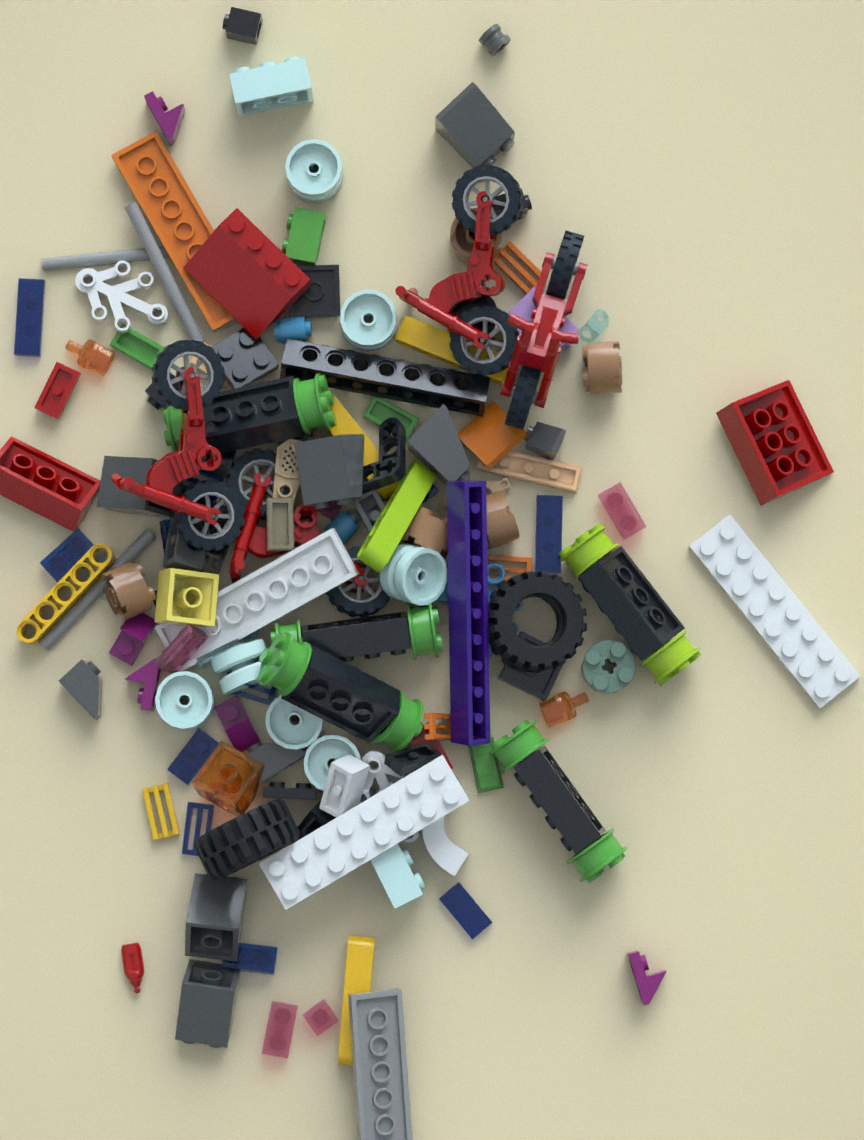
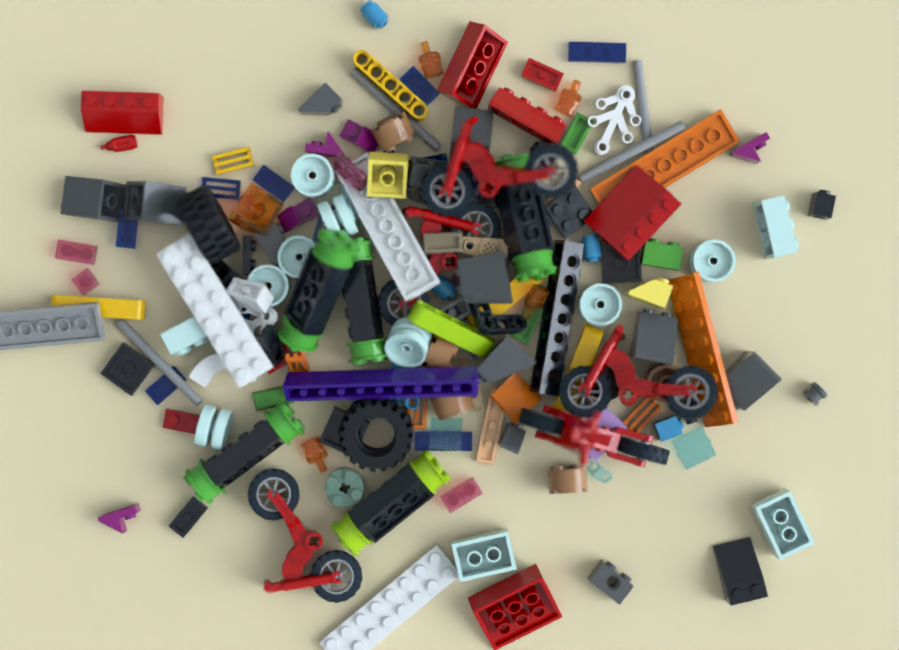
camera: 90 degrees right, 5 degrees up
none -> red slope [81,90,164,135]
none -> black plate [100,342,155,396]
none -> light grey piece [116,319,203,406]
none -> red plate [162,409,200,434]
none -> black plate [169,496,209,538]
none -> light aqua wheel [195,404,233,451]
none -> piece [248,468,362,603]
none -> clear orange piece [418,41,444,79]
none -> clear light blue piece [429,417,463,452]
none -> light aqua brick [451,528,517,582]
none -> red slope [488,87,567,144]
none -> clear orange piece [522,284,549,320]
none -> dark grey brick [587,560,634,604]
none -> light yellow slope [623,277,673,308]
none -> dark grey slope [629,309,678,365]
none -> dark azure brick [652,415,684,442]
none -> orange plate [668,272,738,427]
none -> clear light blue piece [672,427,716,470]
none -> black slope [713,537,768,606]
none -> light aqua brick [750,488,815,560]

